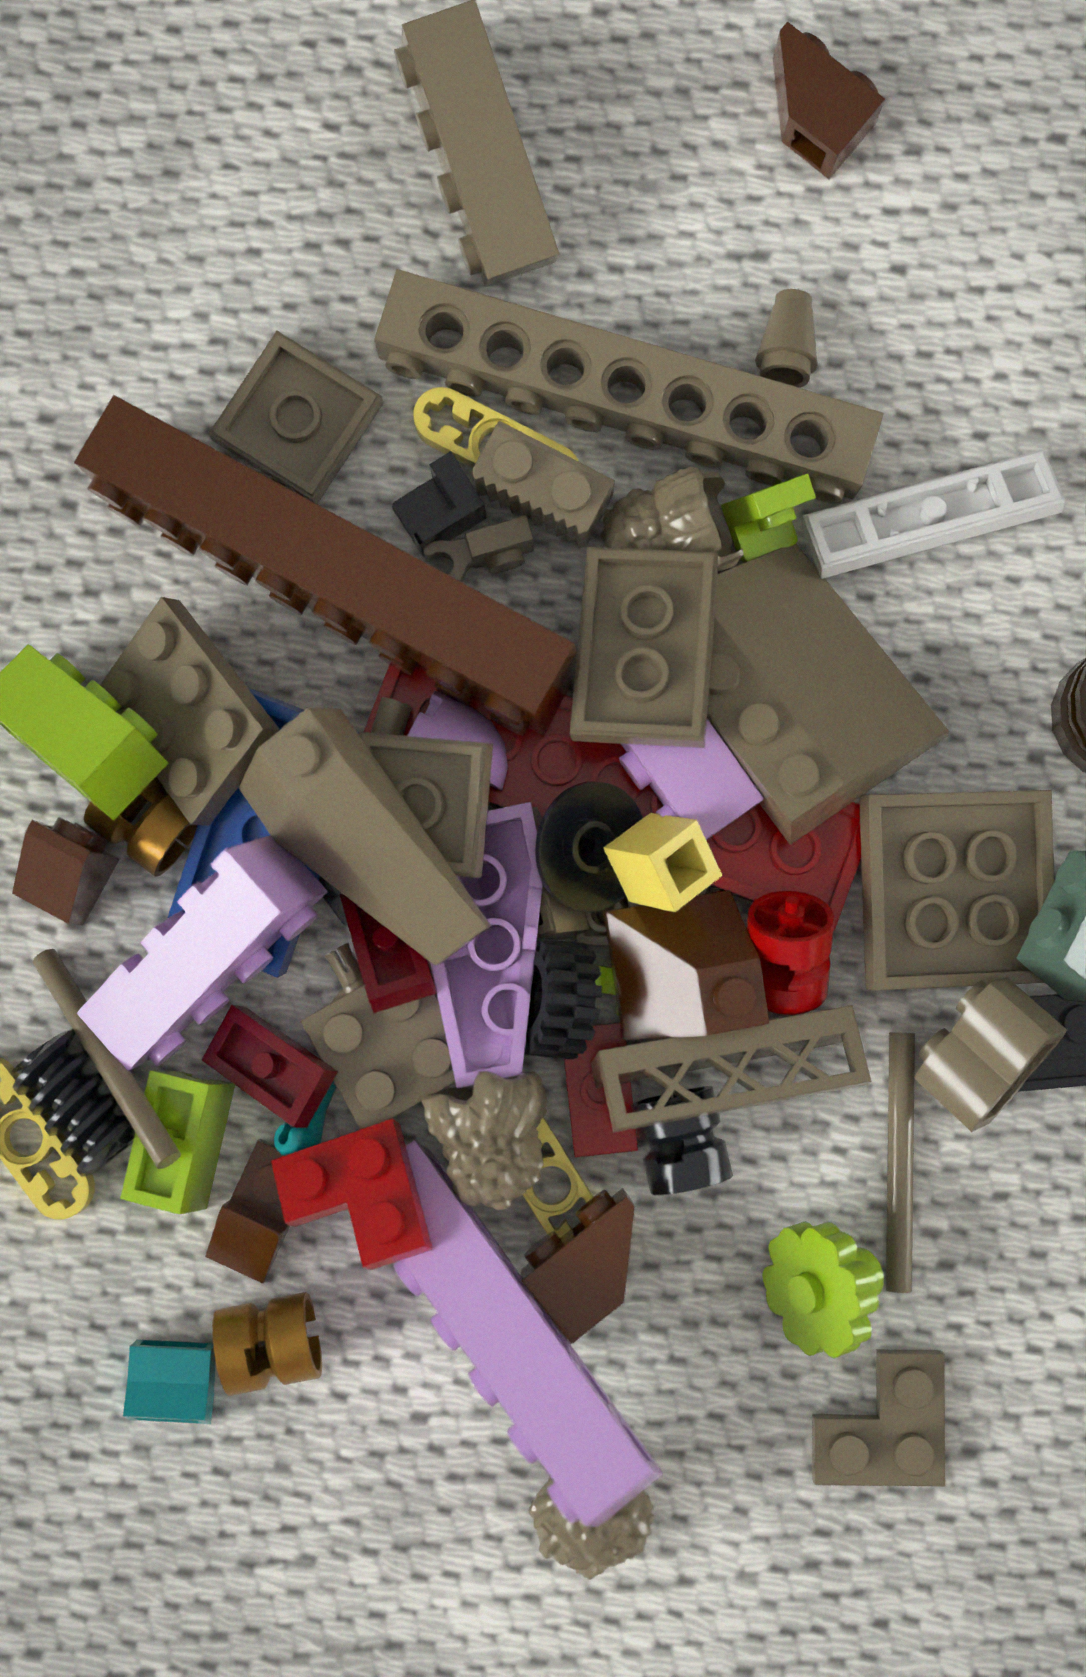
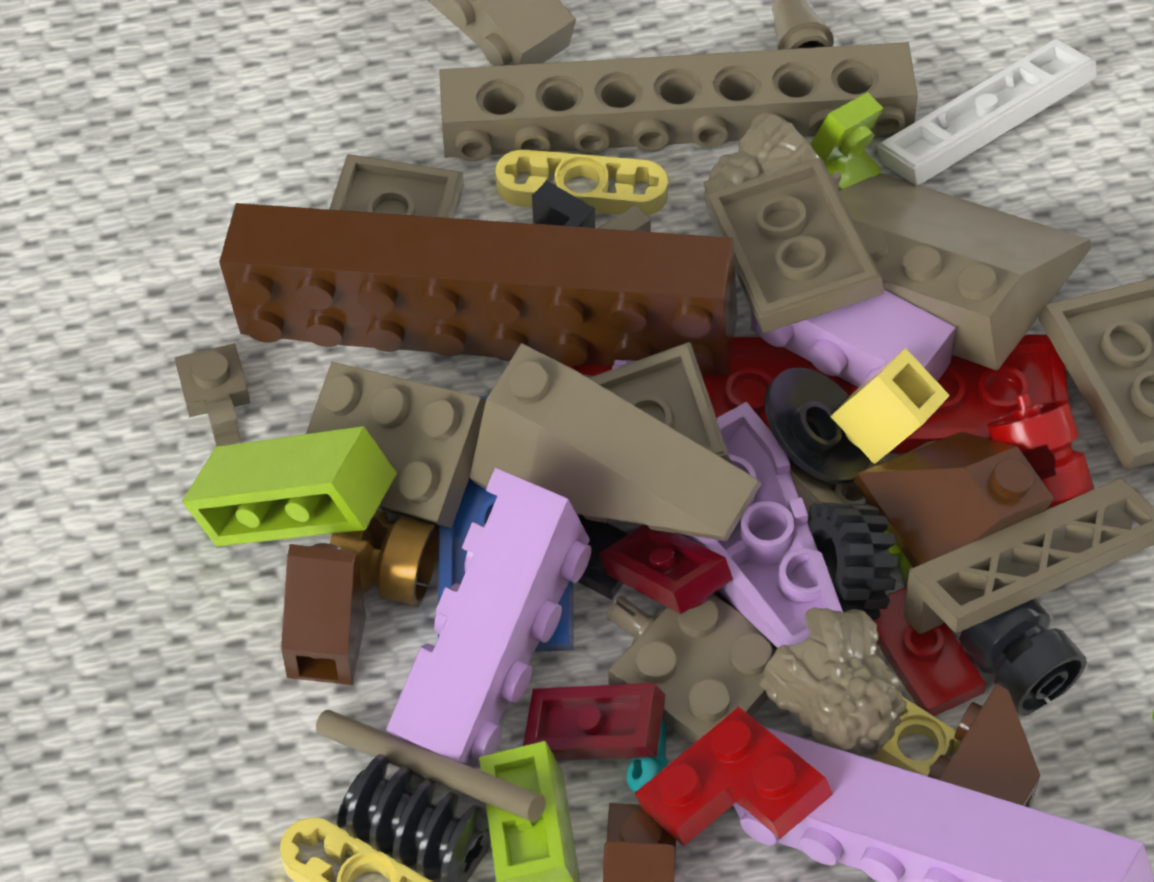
camera: 20 degrees left, 30 degrees down
dark tan brick [472,421,615,548] -> none
none -> dark tan plate [174,343,251,447]

